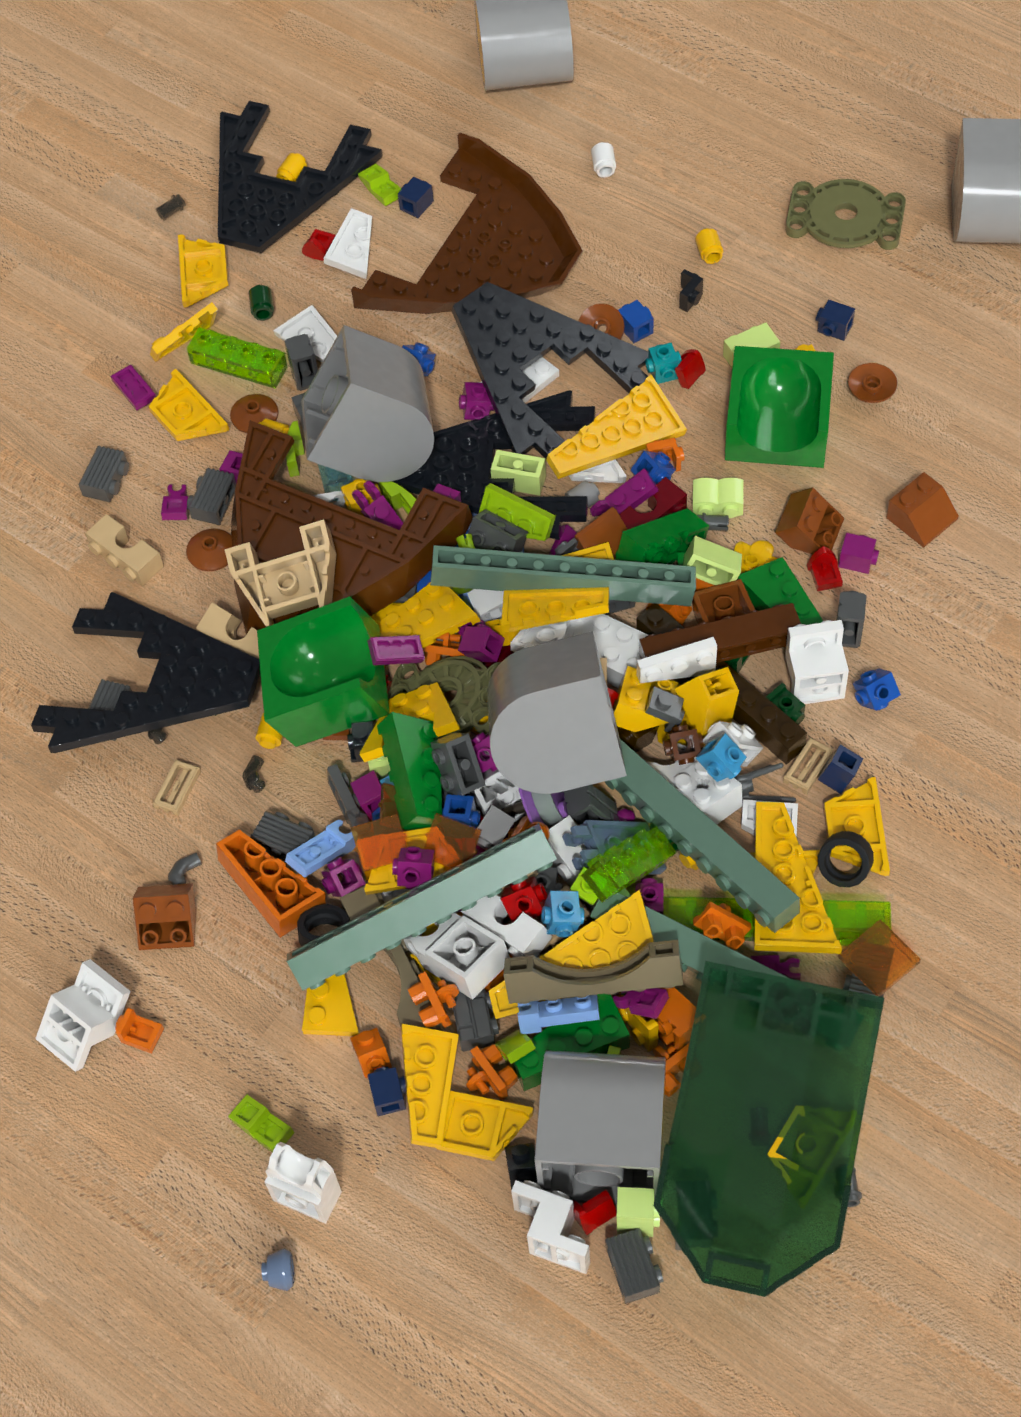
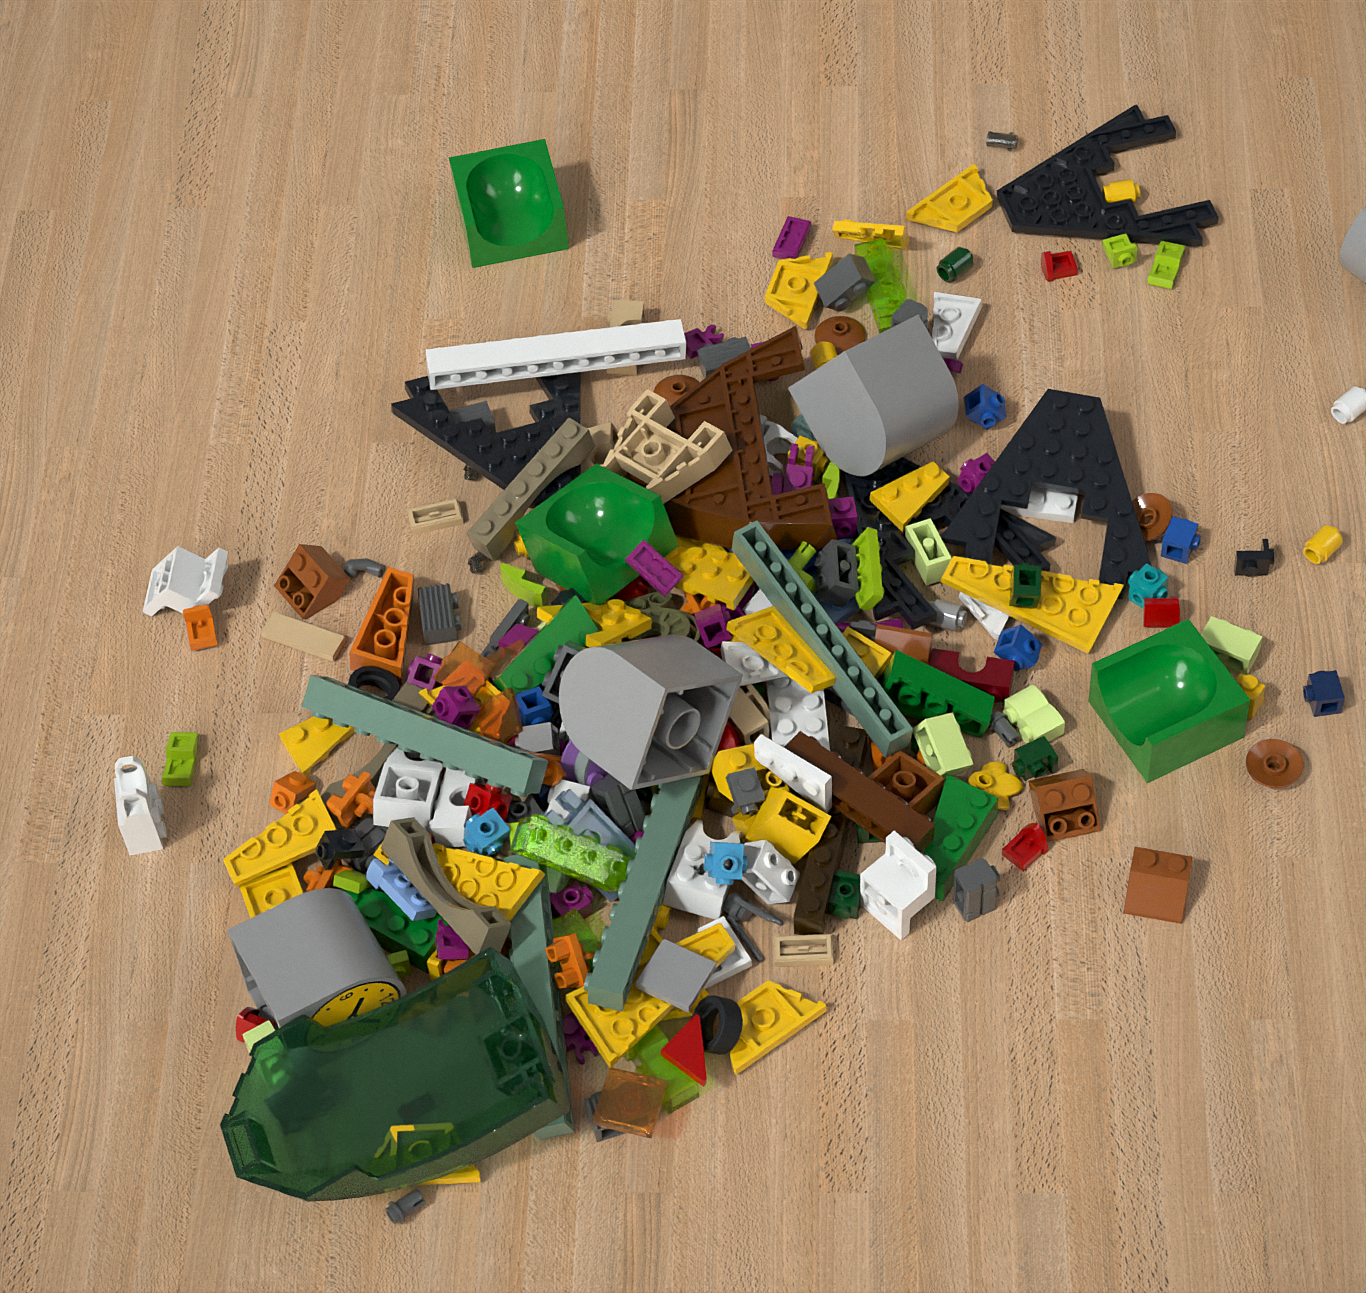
camera: 55 degrees right, 5 degrees down
dark grey brick [78,445,129,502] -> none
sand blue cone [261,1248,294,1291] -> none
light blue plate [285,819,358,878] -> none
white wing [324,208,372,279] -> none
reddish brown piece [351,132,583,314] -> none
dark blue brick [367,1067,406,1117] -> none
dark blue brick [398,176,434,218] -> none
white bracket [511,1180,590,1274] -> none
magenta hinge [590,468,659,517] -> none
dark grey brick [605,1228,664,1304] -> none
orange bracket [646,437,685,472] -> none
reddish brown brick [663,724,704,765] -> none
dark blue brick [818,744,864,794] -> none
magenta brick [839,533,880,574] -> none
blue brick [853,668,901,711] -> none
none -> tan tile [261,612,346,662]
none -> black bracket [315,828,365,870]
none -> white brick [425,319,686,390]
none -> dark tan arch [467,418,595,561]
none -> lime slope [499,563,548,608]
none -> light grey tile [635,939,716,1012]
none -> red tile [660,1014,707,1087]
none -> dark grey brick [814,253,876,311]
none -> yellow wing [870,461,950,532]
none -> dark green brick [1009,563,1041,608]
none -> dark green brick [1012,736,1058,781]
none -> lime bracket [1102,234,1138,269]

